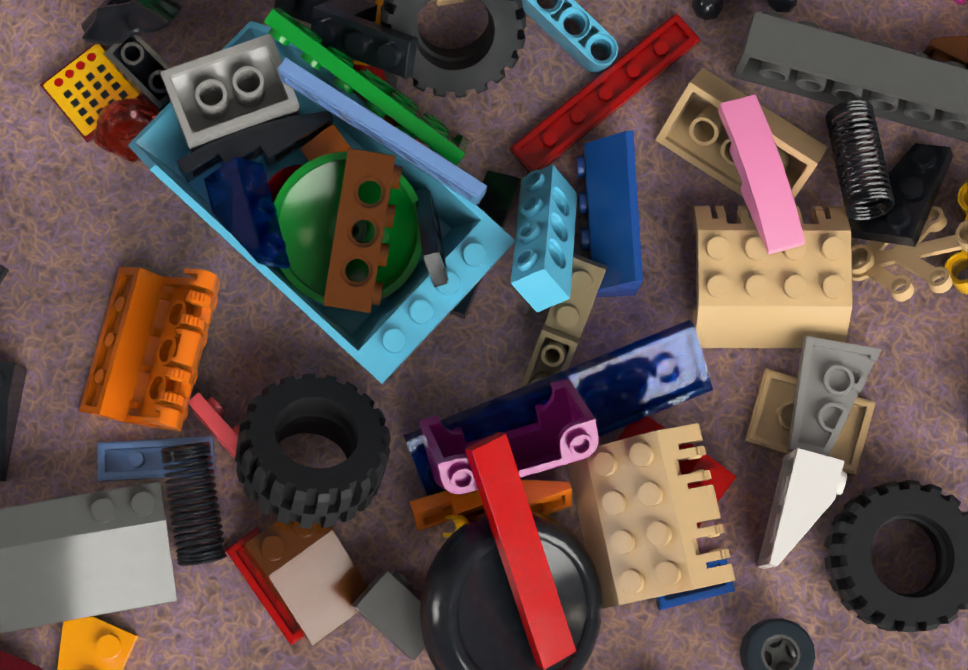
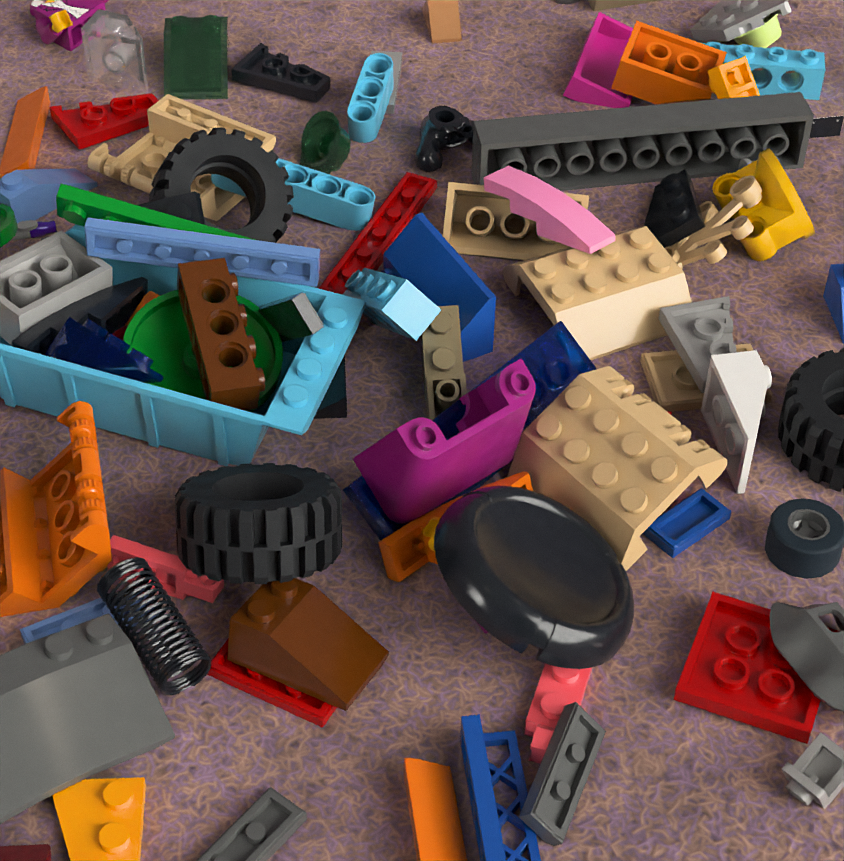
camera: 25 degrees left, 35 degrees down
dark grey brick [351,570,425,660] -> none
tile [465,432,576,670] -> none
black piece [825,100,895,220] -> none

